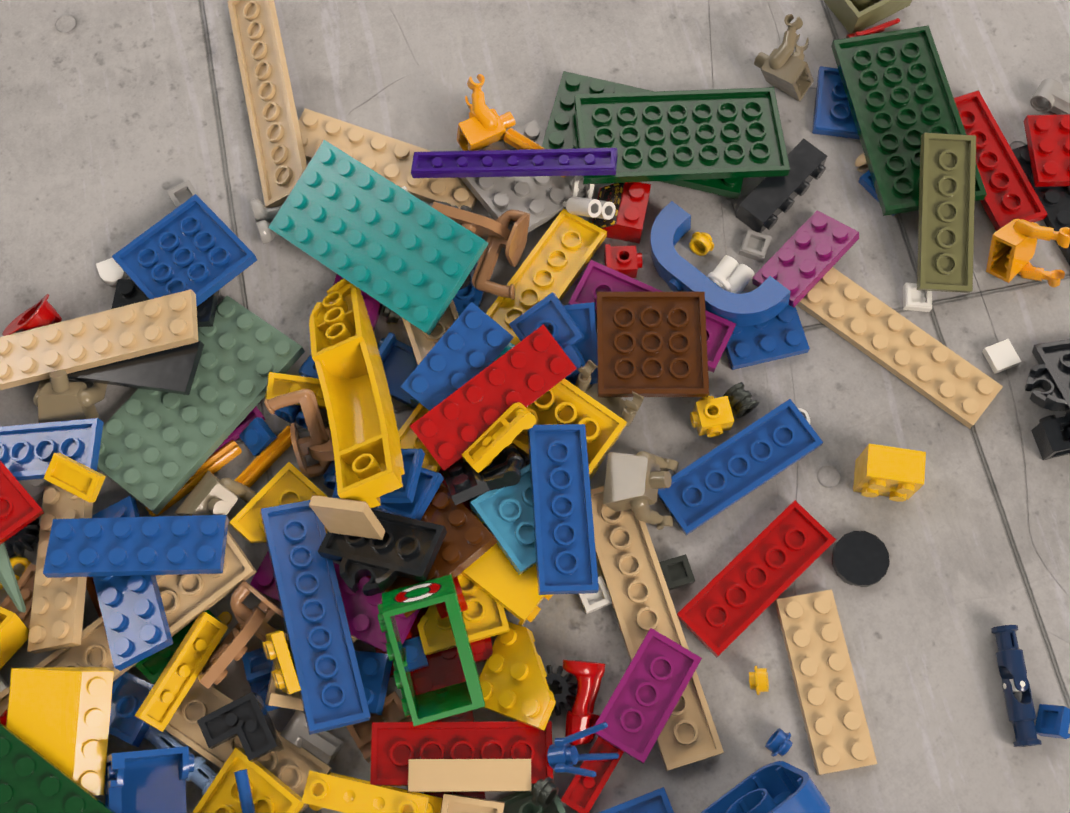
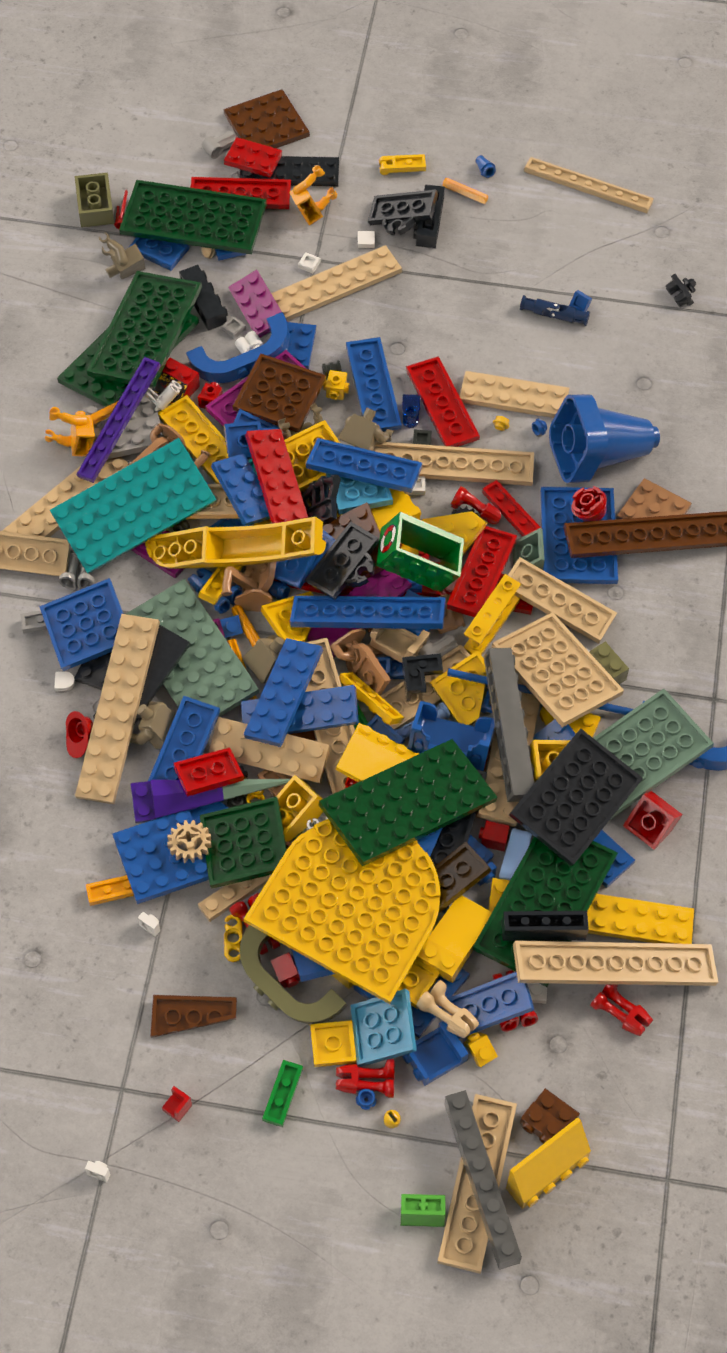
camera: 70 degrees left, 10 degrees down
yellow tile [43,453,106,503] -> none
yellow plate [262,631,301,694] -> none
tan tile [309,495,385,540] -> none
tan tile [408,759,532,792] -> none
yellow plate [462,402,536,473] -> none
pearl dark grey plate [531,777,559,808] -> none
blue plant [547,722,619,777] -> none
magenta plate [594,628,702,764] -> none
yellow plate [689,232,714,256] -> none
black tile [832,531,890,587] -> none
yellow brick [853,443,926,502] -> none
olive plate [917,133,976,293] -> none
none -> clear blue piece [402,394,421,428]

